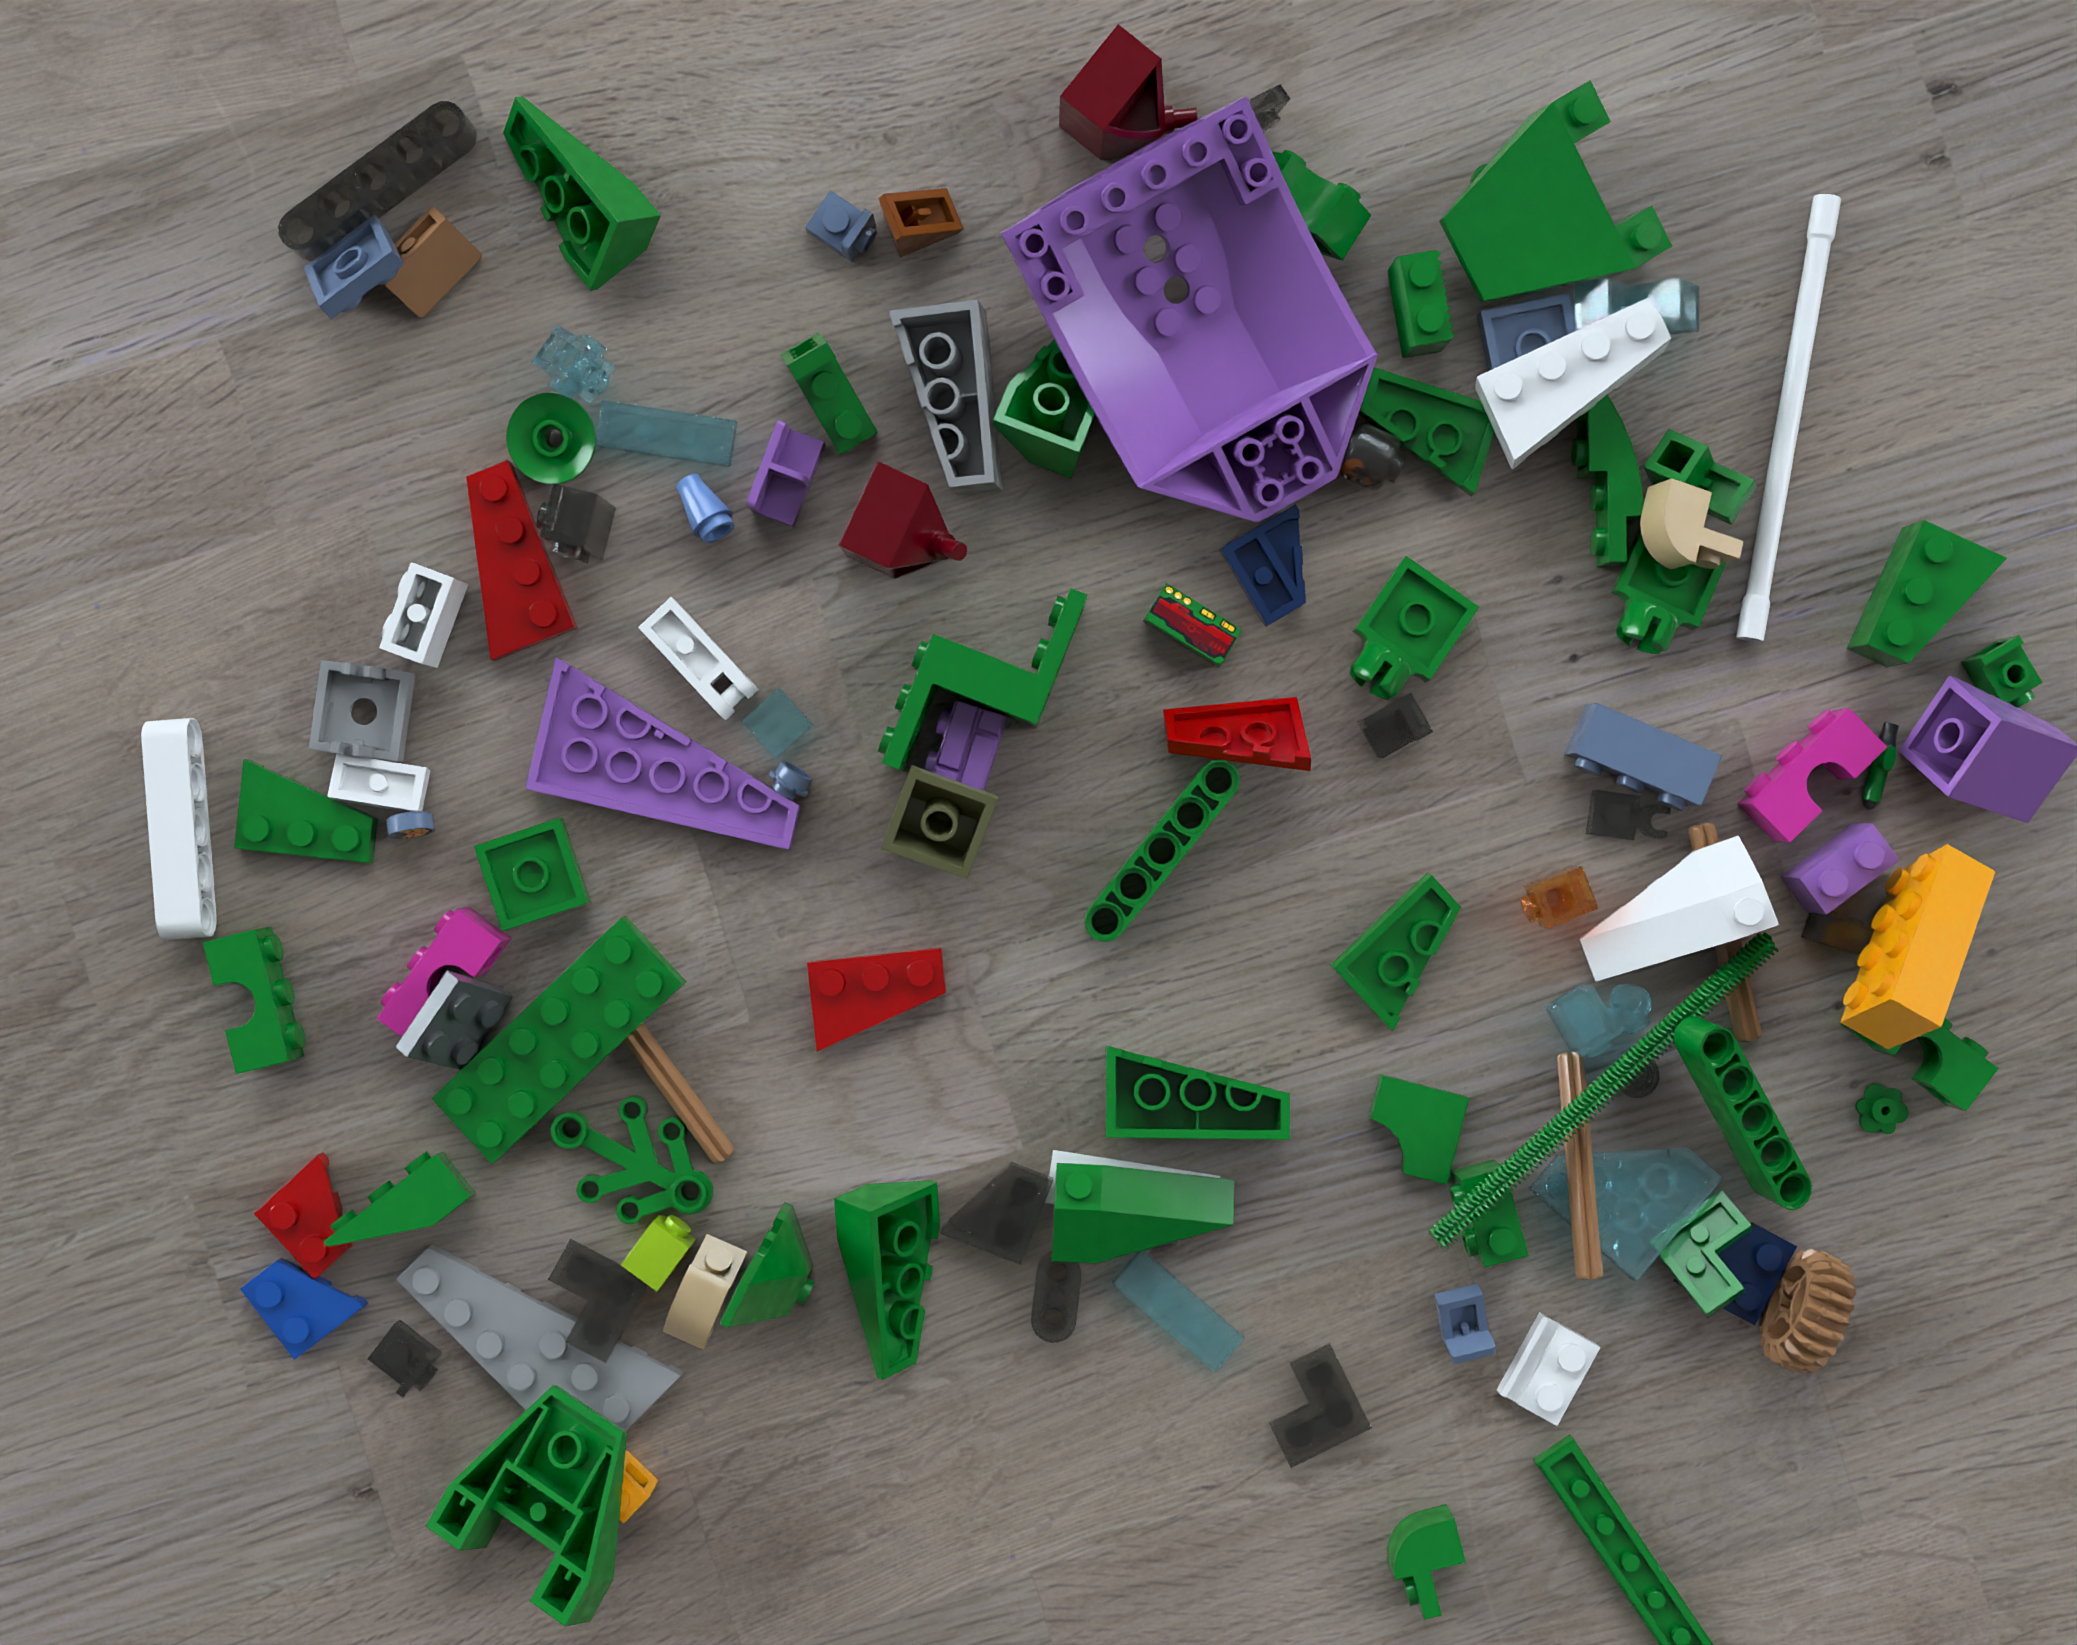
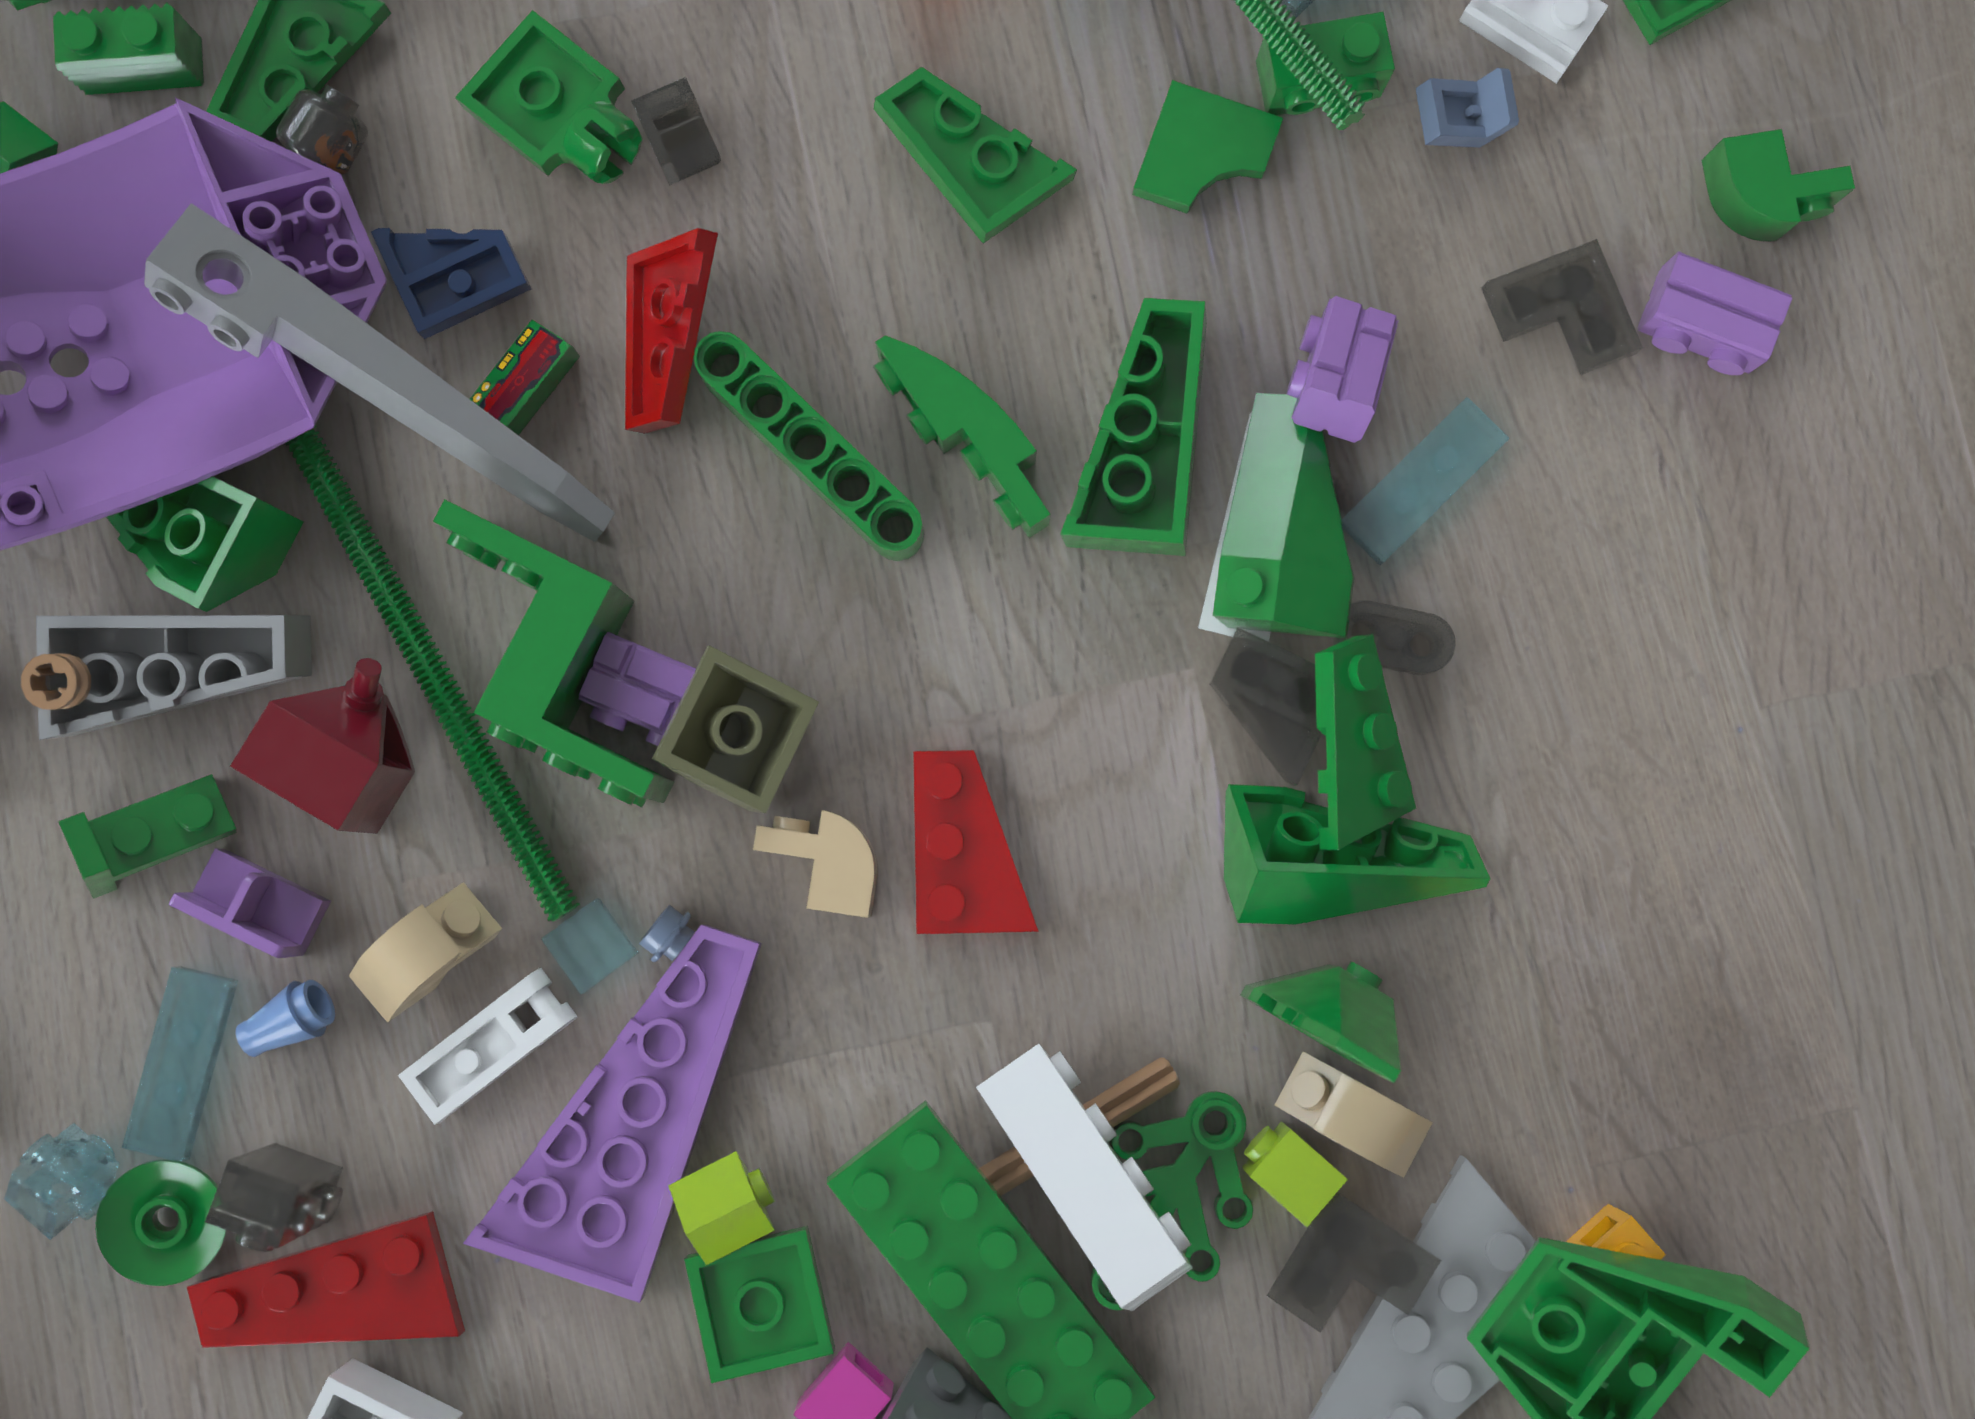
camera: 85 degrees left, 5 degrees down
none -> medium nougat bush [21,653,91,710]
none -> light grey piece [144,203,615,542]
none -> green axle [285,425,580,922]
none -> tan brick [349,882,502,1023]
none -> lime brick [668,1151,775,1265]
none -> tan brick [753,810,878,918]
none -> green slope [873,335,1051,538]
none -> white wedge [976,1044,1193,1311]
none -> medium lavender brick [1286,296,1399,443]
none -> green wing [1315,634,1417,850]
none -> medium lavender brick [1637,252,1792,375]

